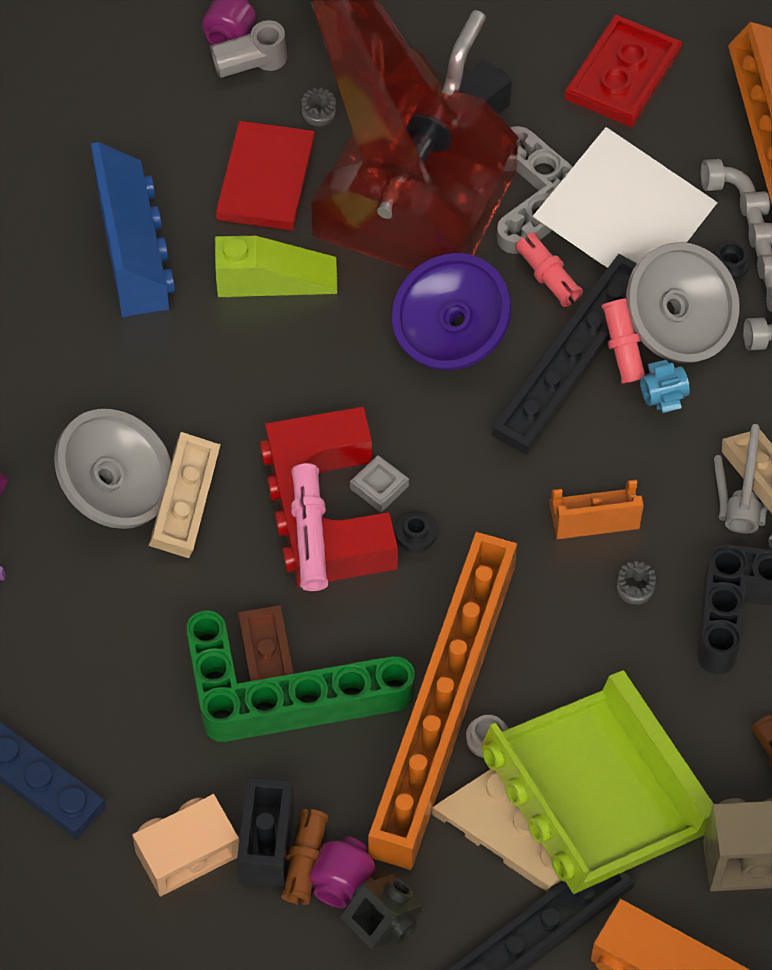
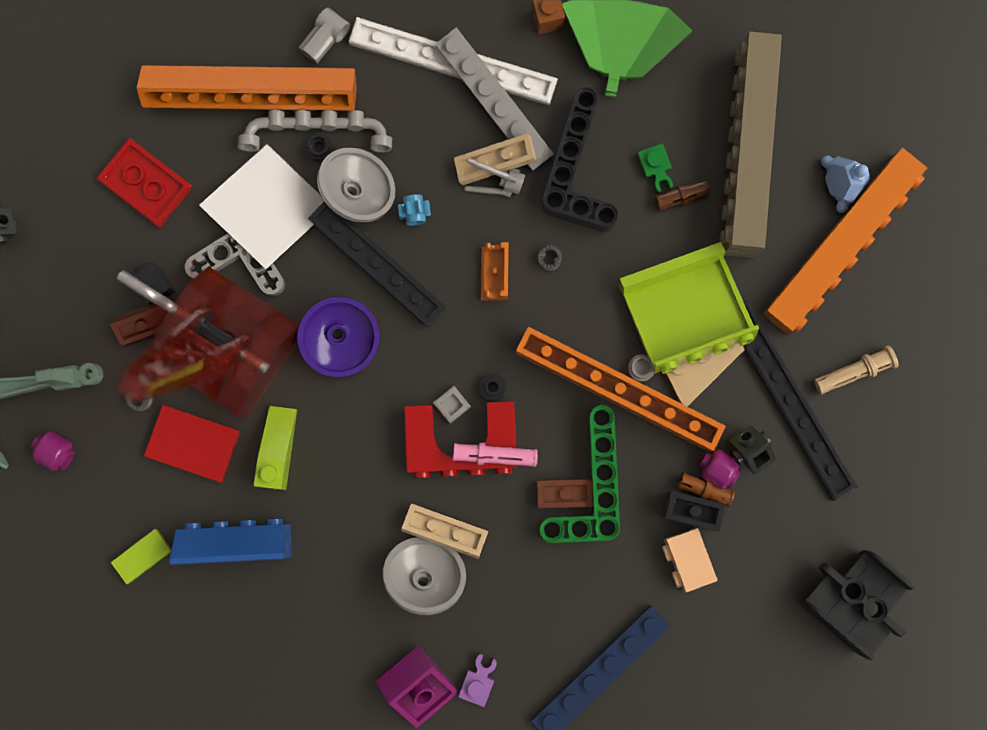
camera: 80 degrees left, 25 degrees up
light grey piece [210,20,288,78] -> none
coral pin [515,232,583,307] -> none
coral pin [602,298,646,384] -> none
none -> lime tile [111,529,172,584]

